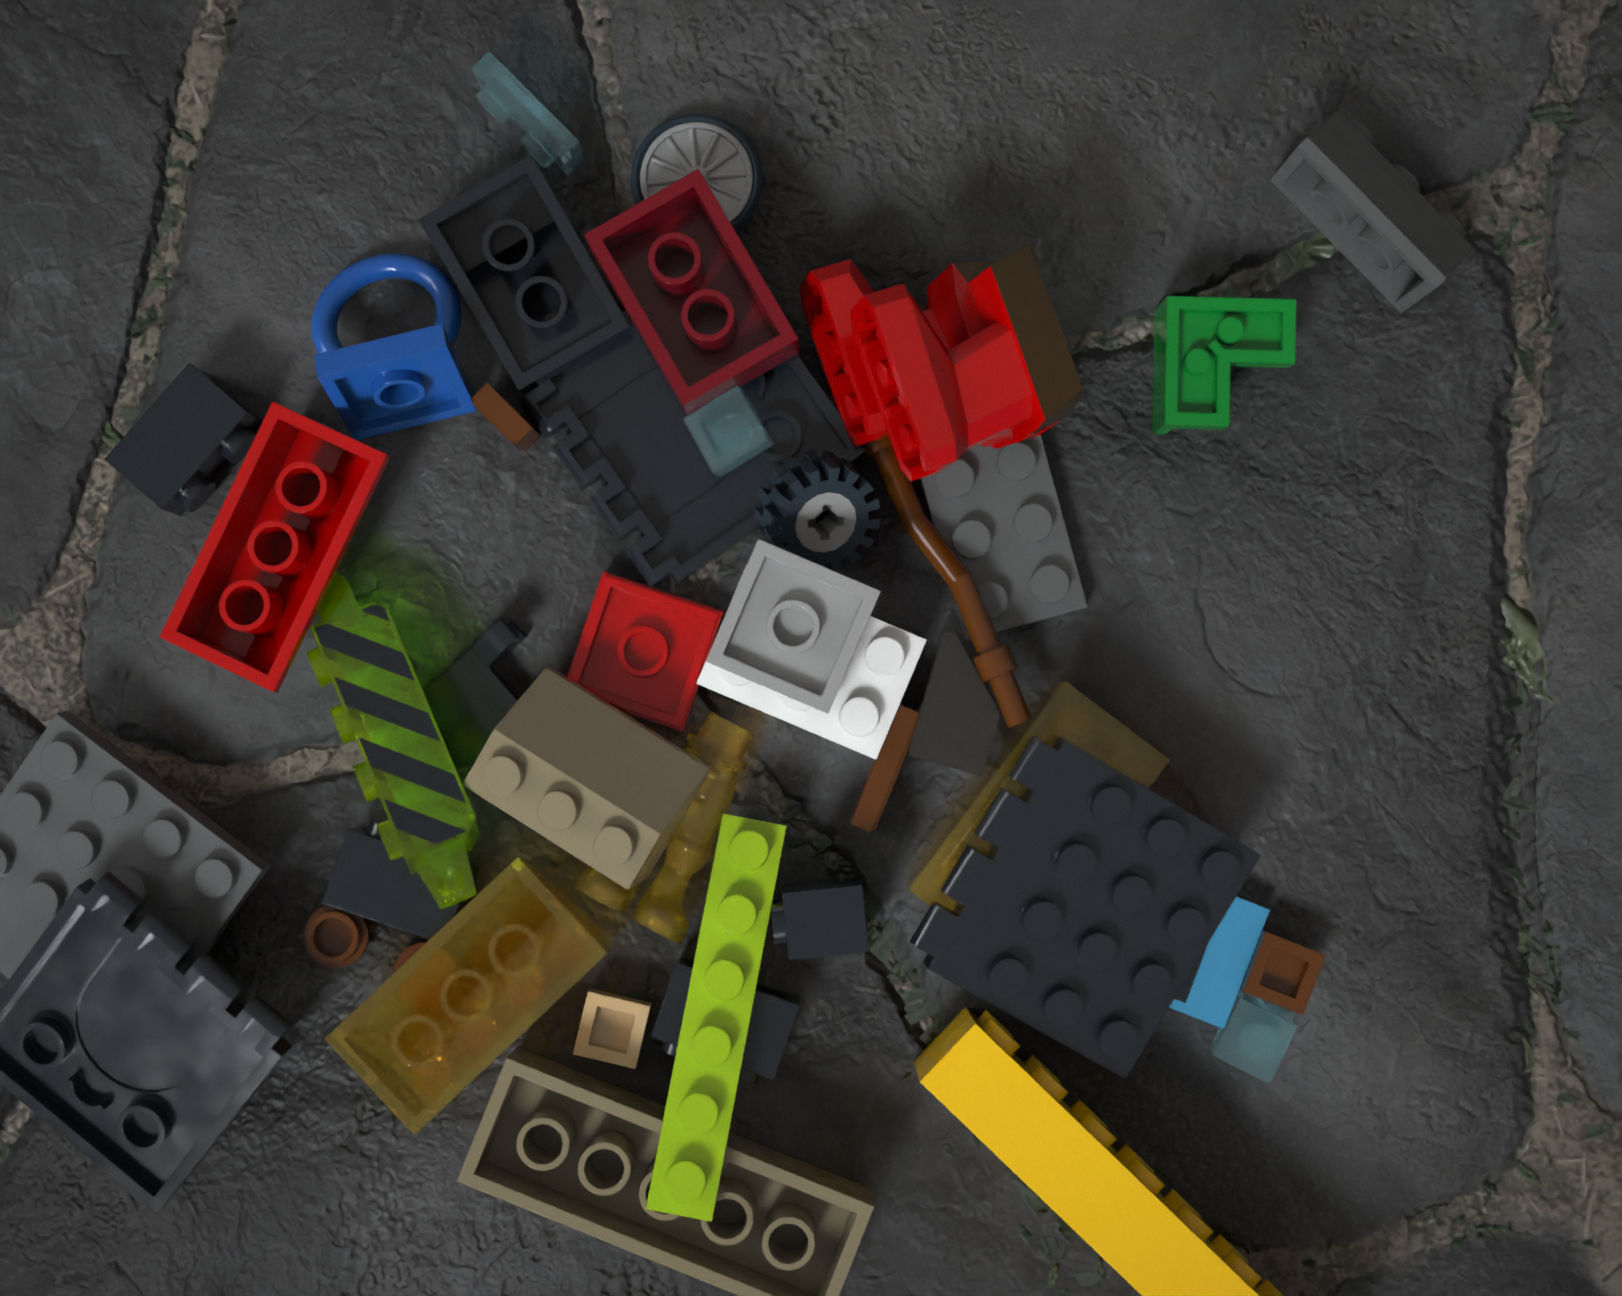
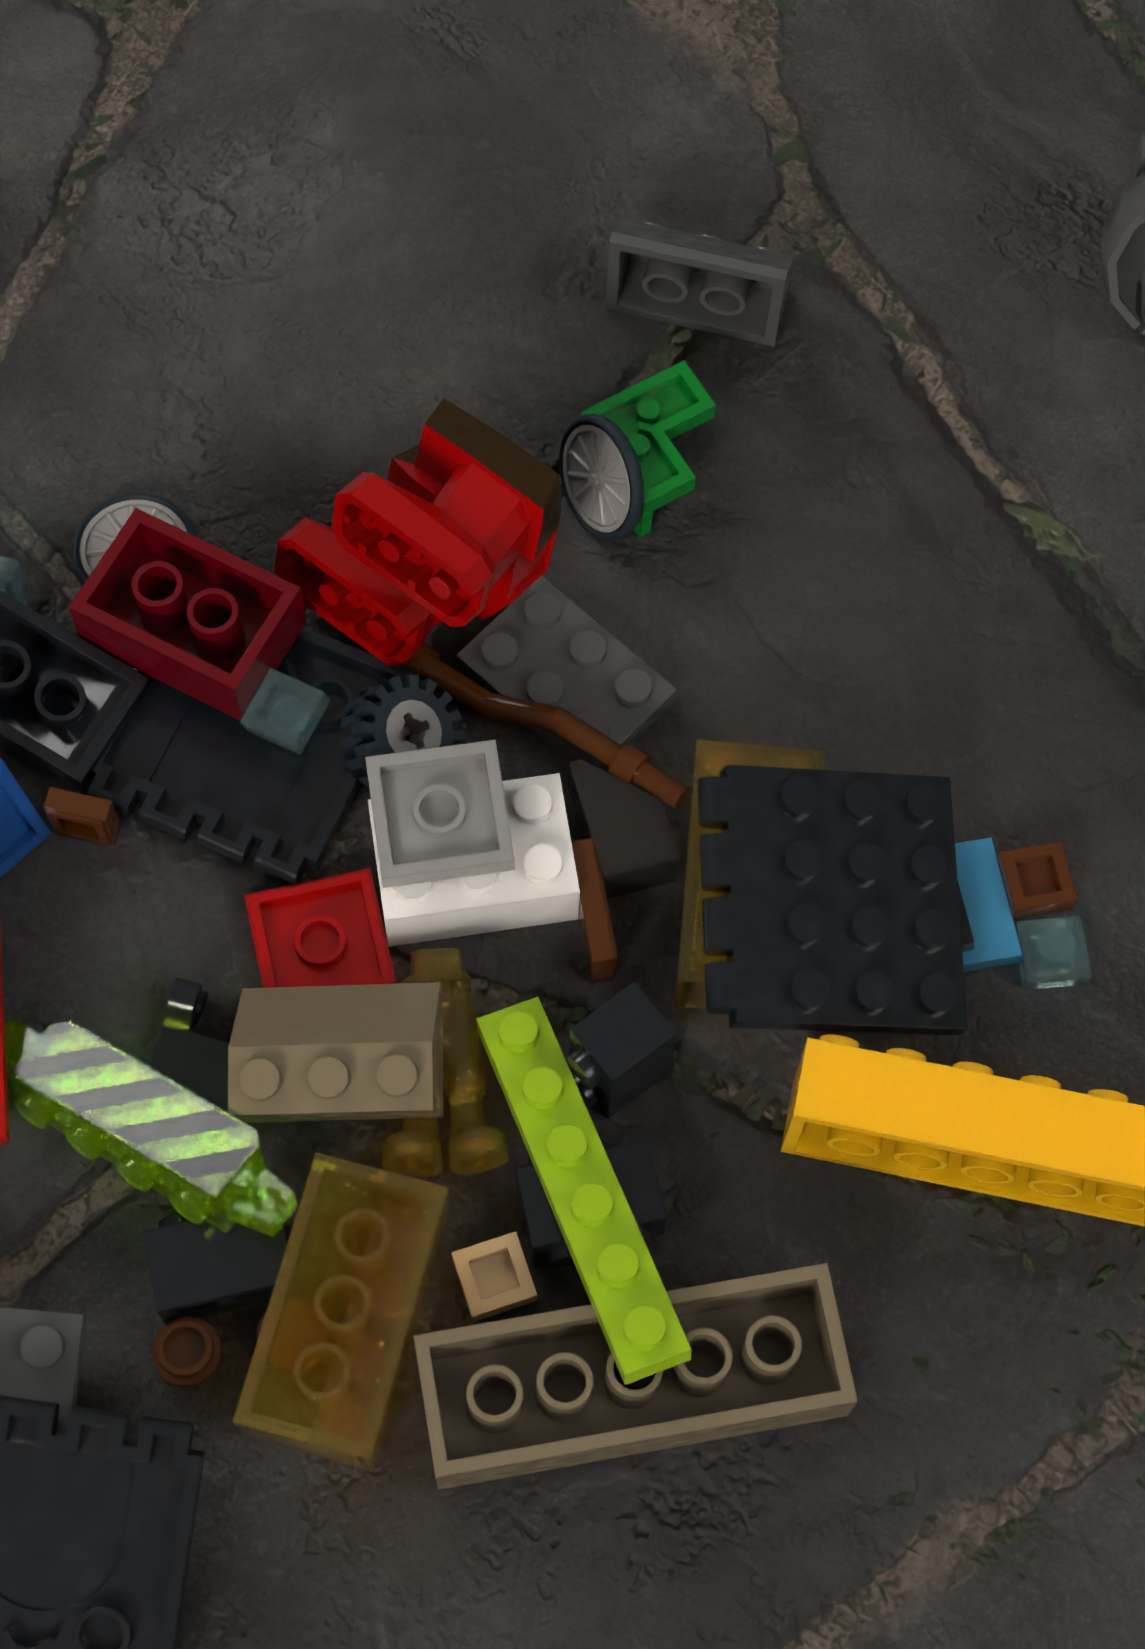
camera: 35 degrees left, 20 degrees down
none -> light grey wheel [559,414,644,540]

